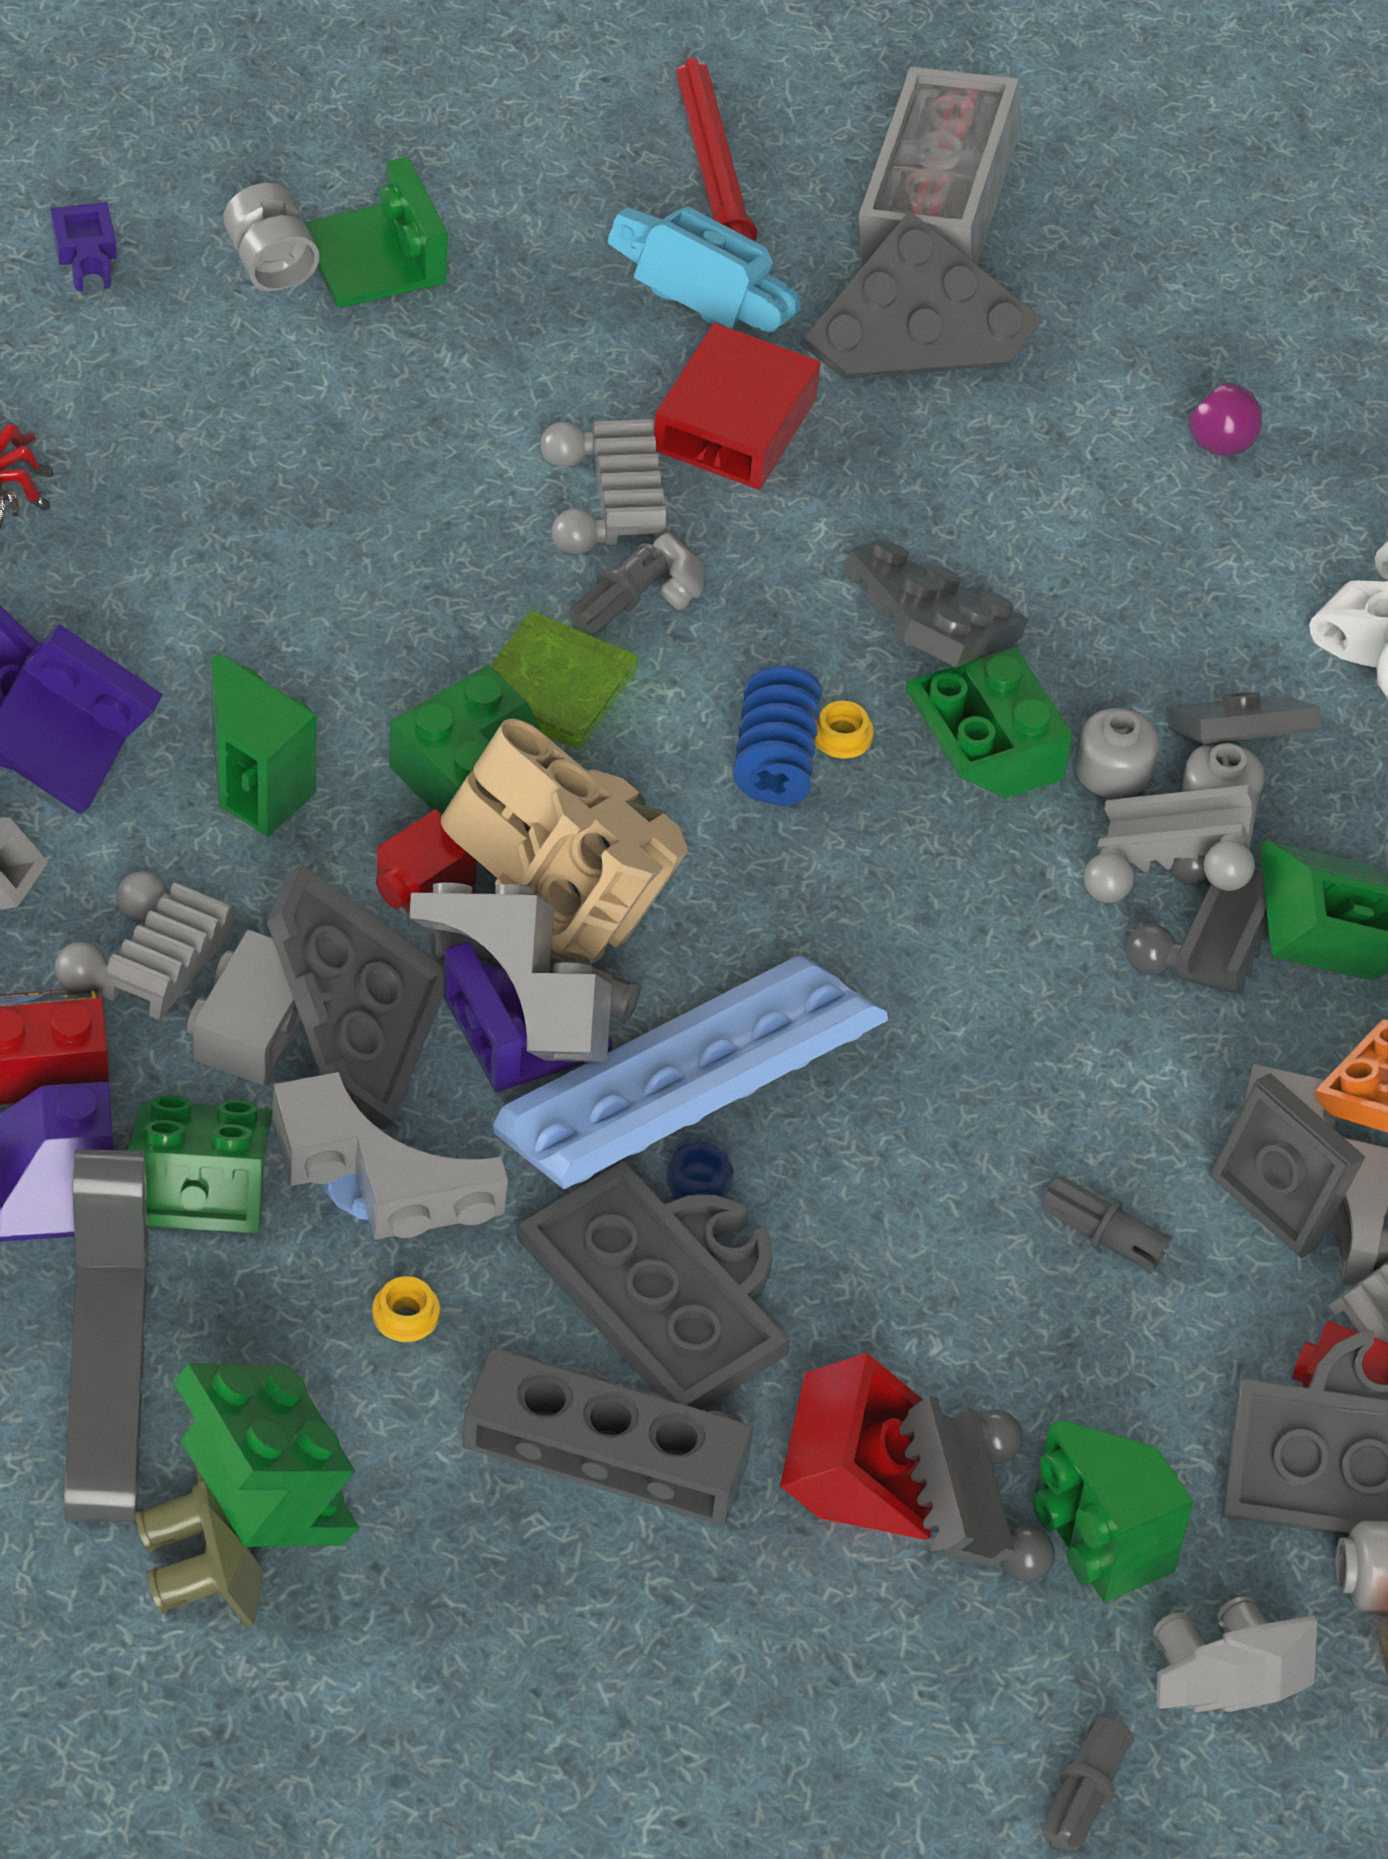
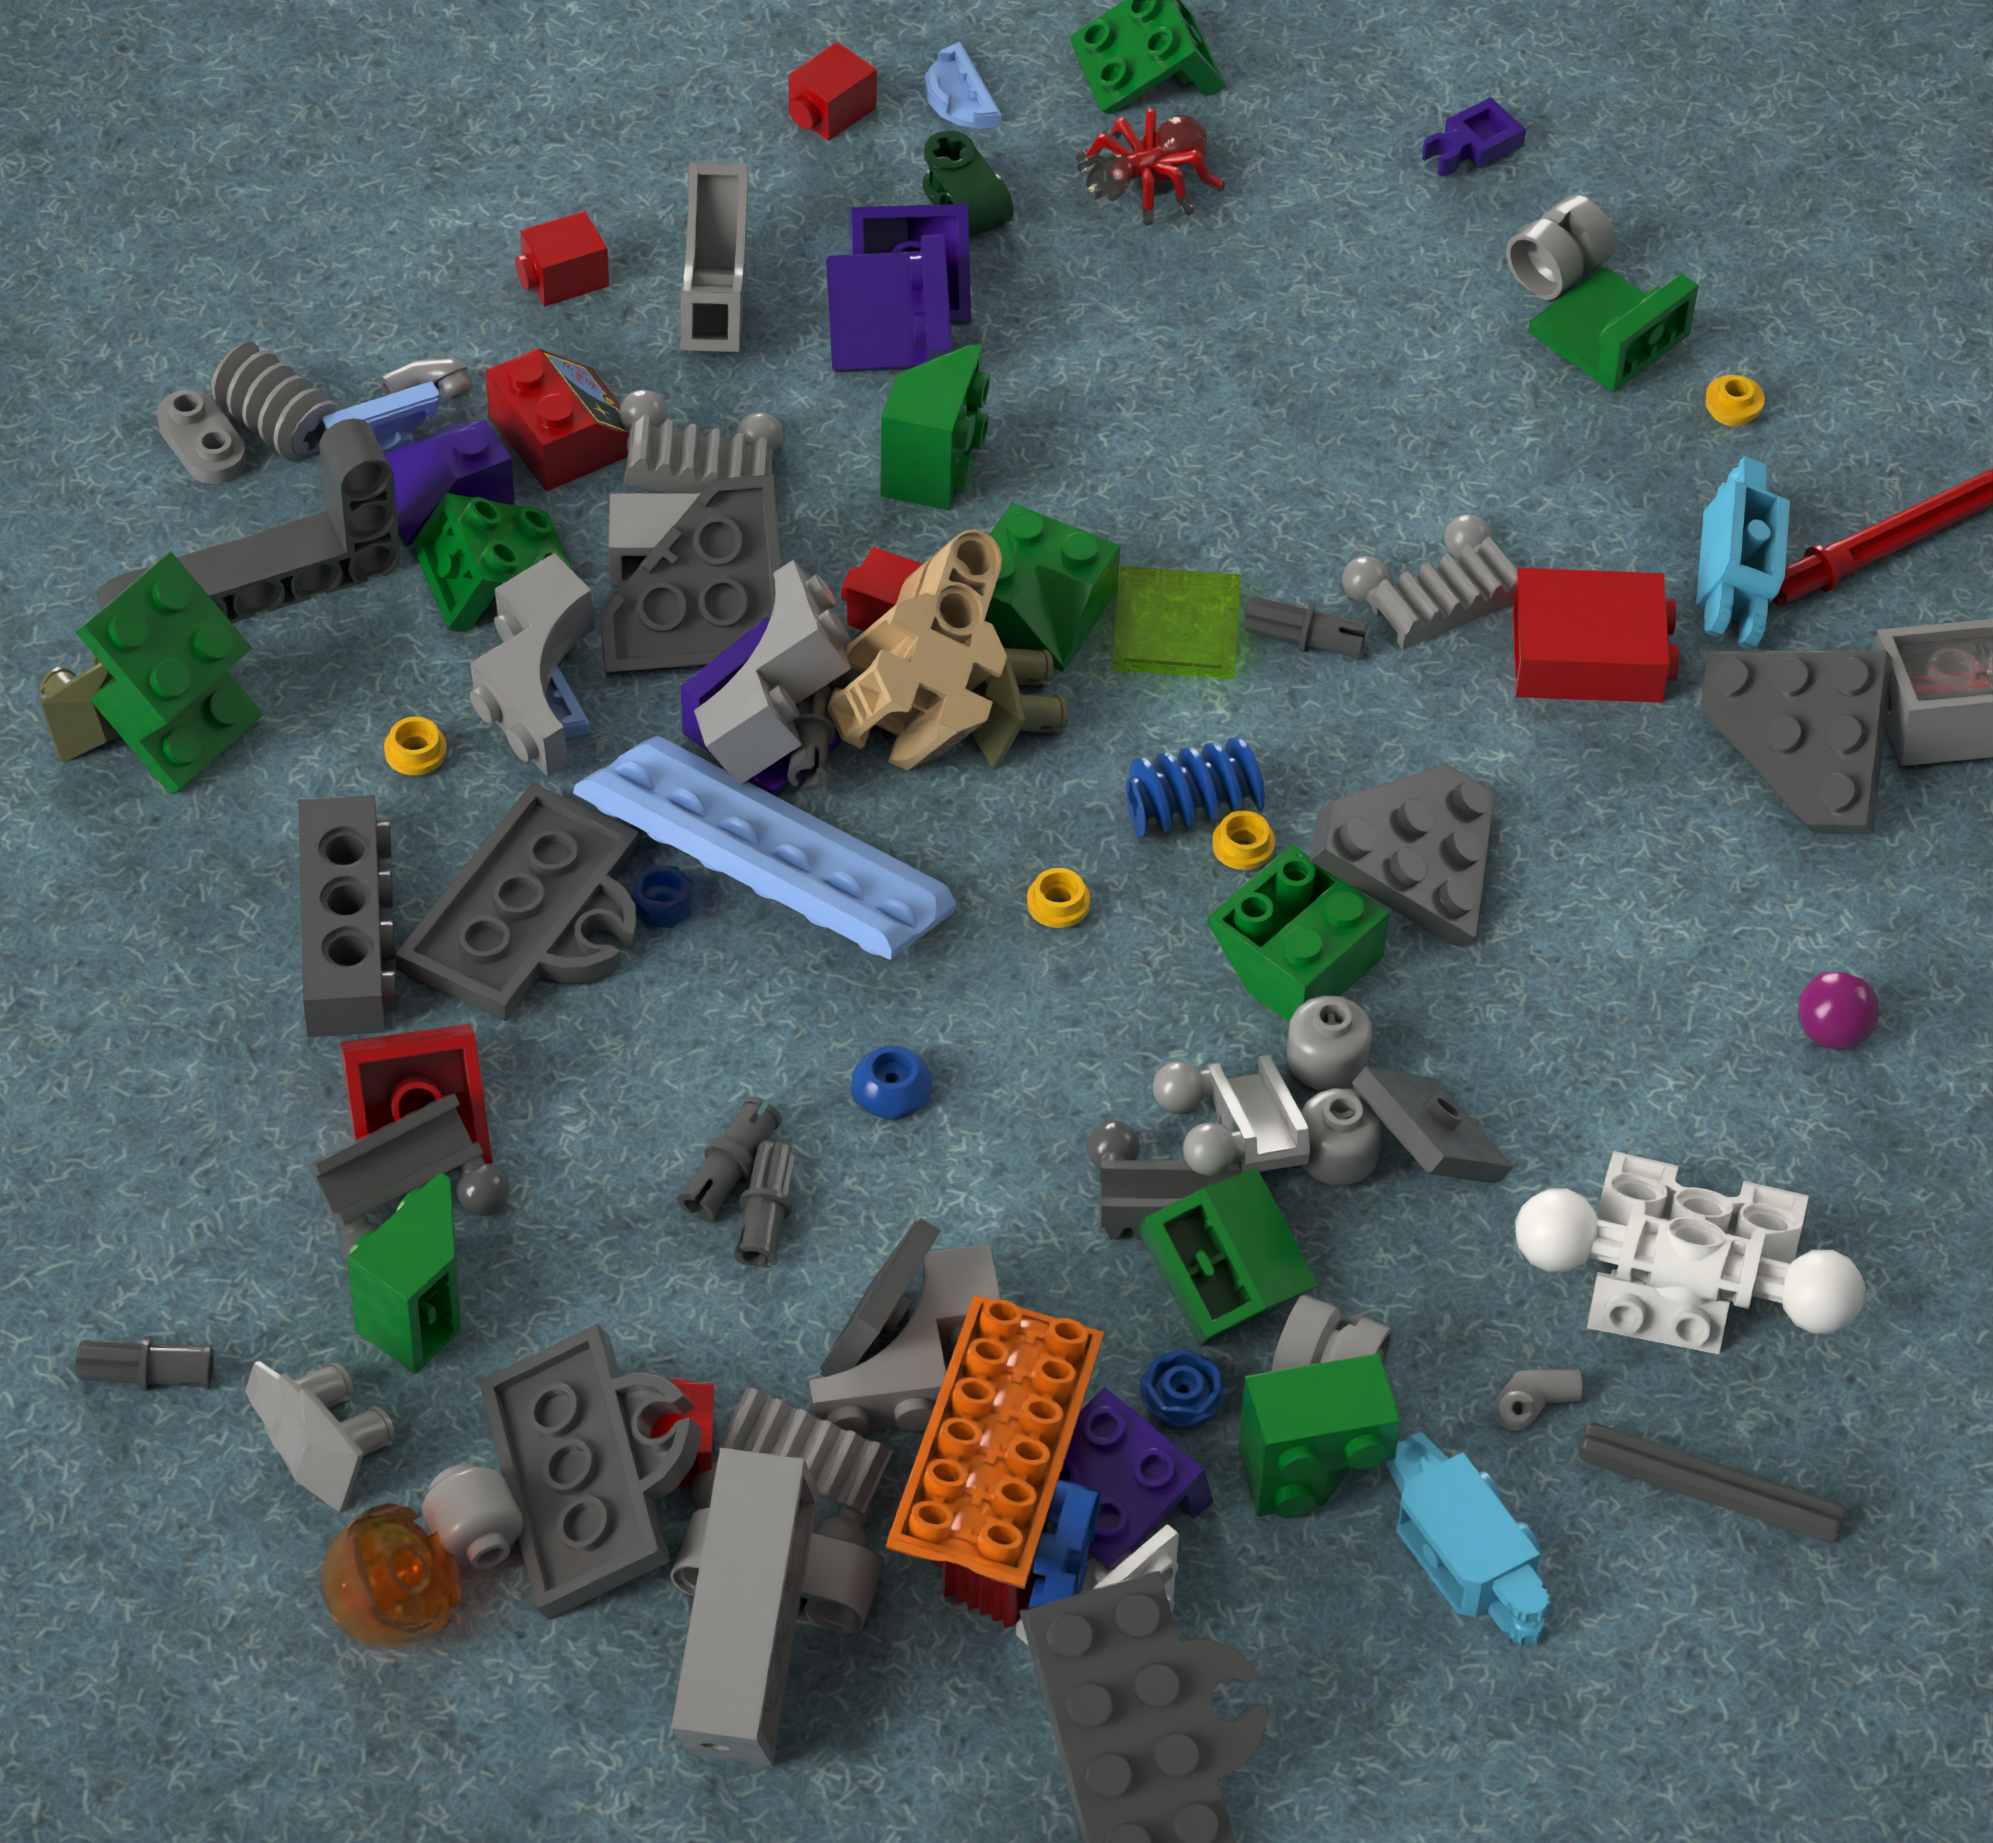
camera: 70 degrees right, 0 degrees up
light grey arm [652,532,706,610] -> none
none -> dark grey pin [677,1097,782,1223]
none -> blue plate [851,1046,932,1120]
none -> yellow plate [1027,868,1090,928]
none -> yellow plate [1705,375,1765,427]

